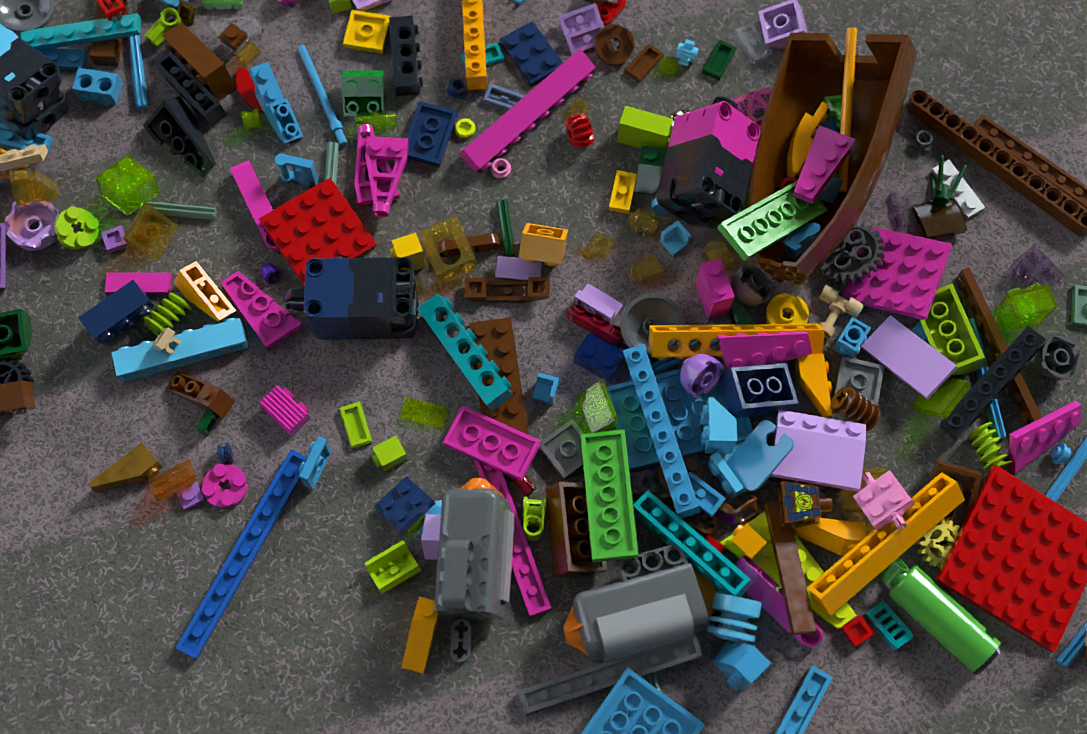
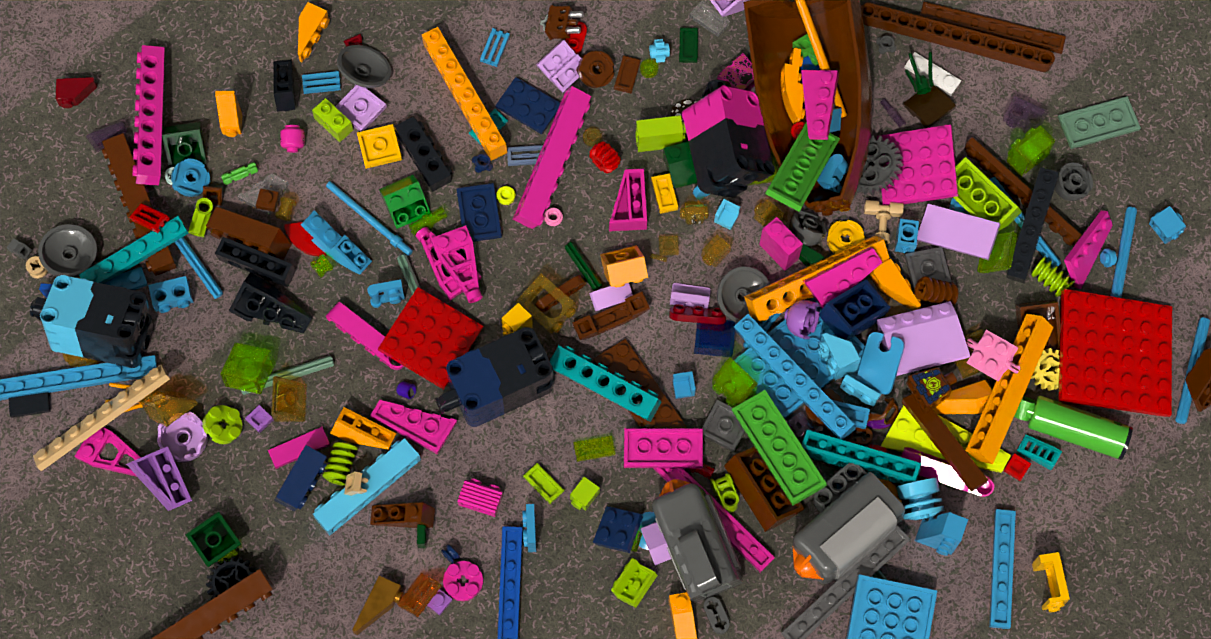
camera: 25 degrees left, 0 degrees up
light orange brick [731,523,768,560] -> none
none -> dark pink wedge [609,169,647,231]

